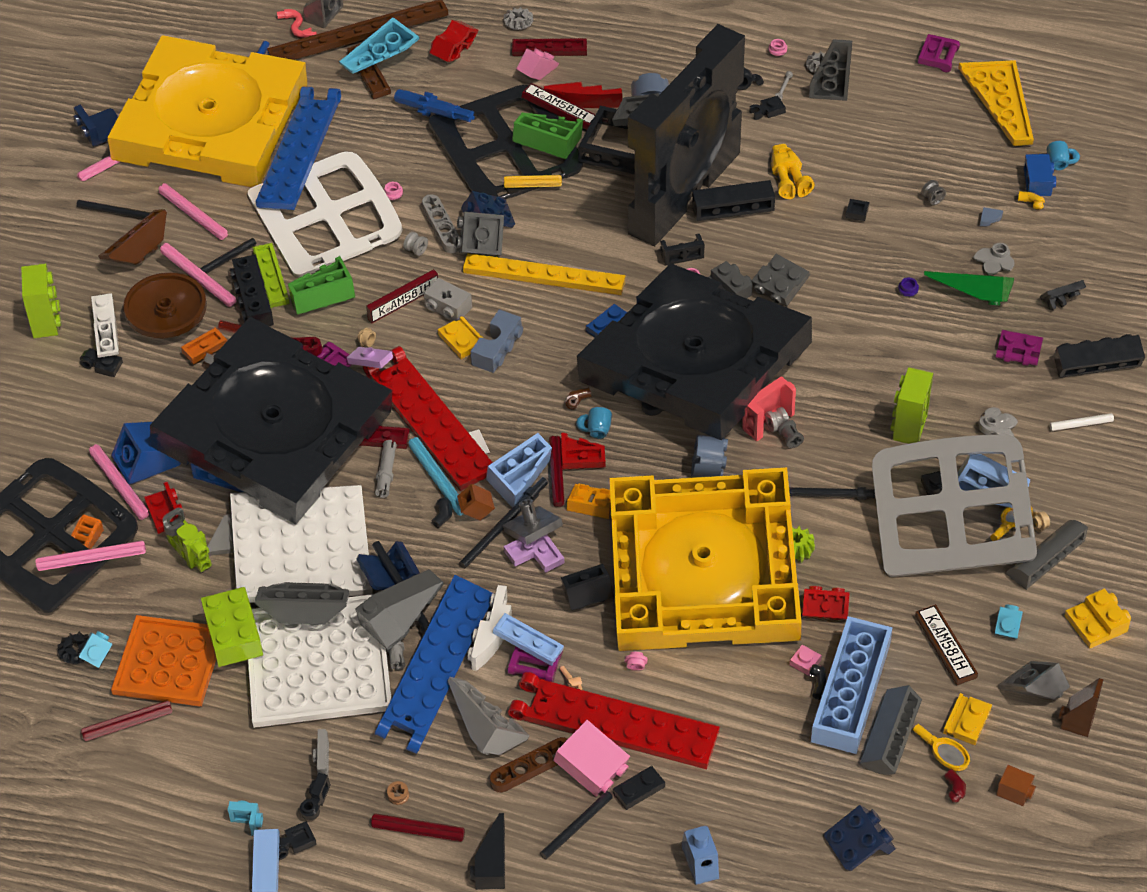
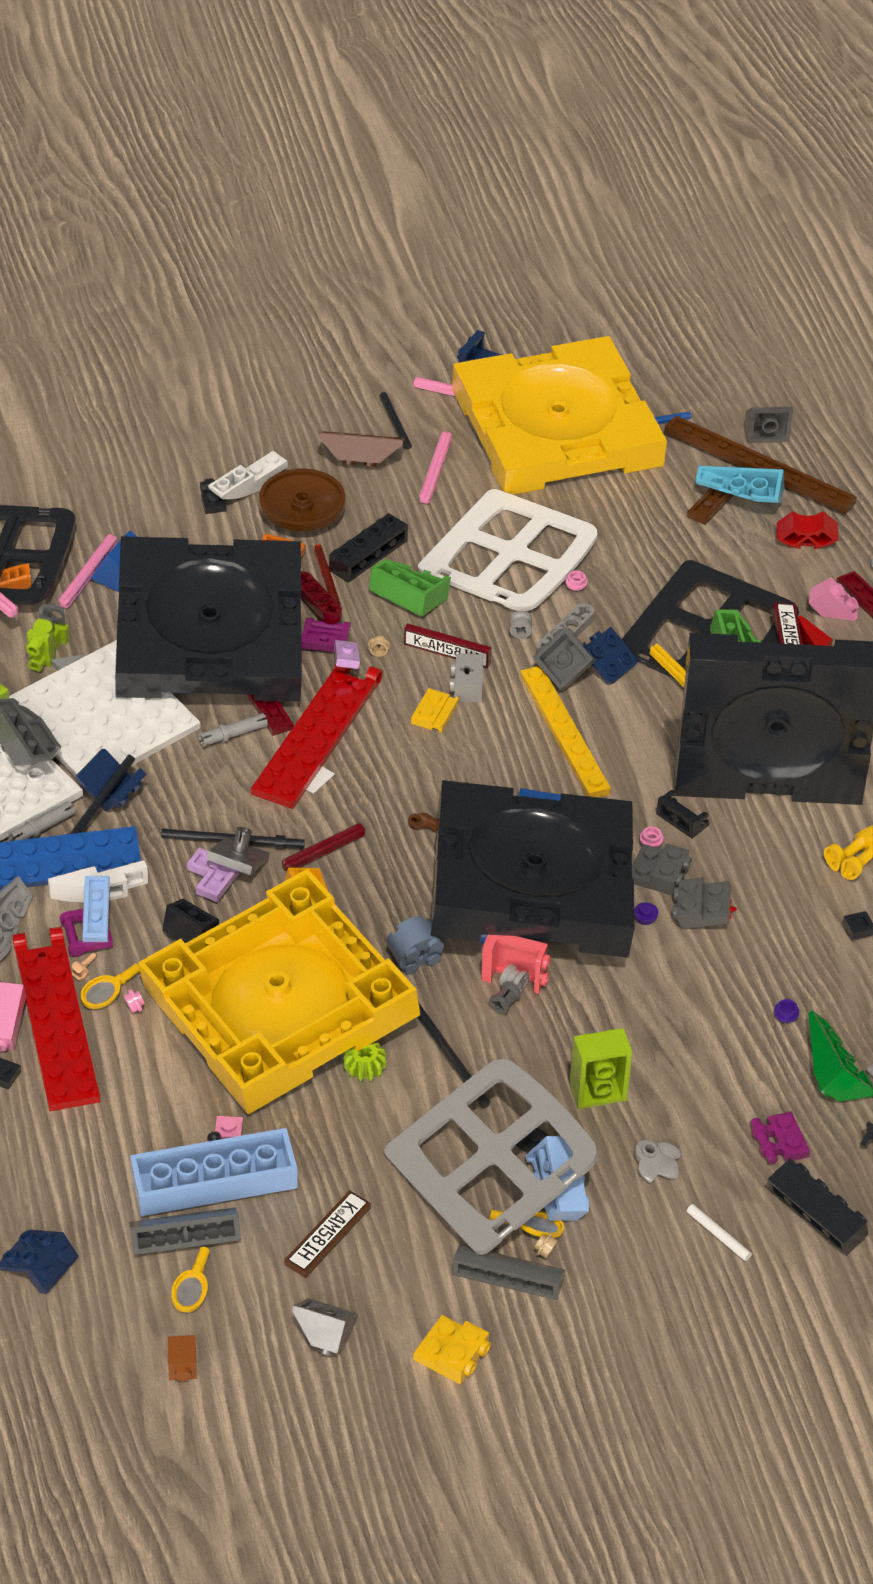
camera: 55 degrees right, 5 degrees down
lime brick [21,264,61,338] -> none
red bracket [144,482,185,534] -> none
bright pink axle [160,243,236,307] -> none
black bar [187,238,256,278] -> none
lime tile [253,243,290,308] -> none
blue hinge [255,86,341,210] -> none
coral animal [276,9,317,38] -> none
dark grey wedge [355,569,444,650] -> none
blue piece [394,89,475,122] -> none
medium azure axle [408,437,463,516] -> none
black arm [431,498,452,528] -> none
dark orange brick [457,484,495,521] -> none
sand blue arch [471,309,523,373] -> none
light blue wedge [486,433,552,508] -> none
red wing [561,432,606,469] -> none
dark azure piece [576,407,612,439] -> none
black brick [692,180,775,221] -> none
red bracket [802,586,850,620] -> none
yellow plate [943,693,992,745] -> none
dark red arm [944,769,966,803] -> none
medium azure bracket [995,604,1023,639] -> none
reddish brown slope [1058,678,1104,737] -> none
none -> yellow piece [81,963,140,1009]

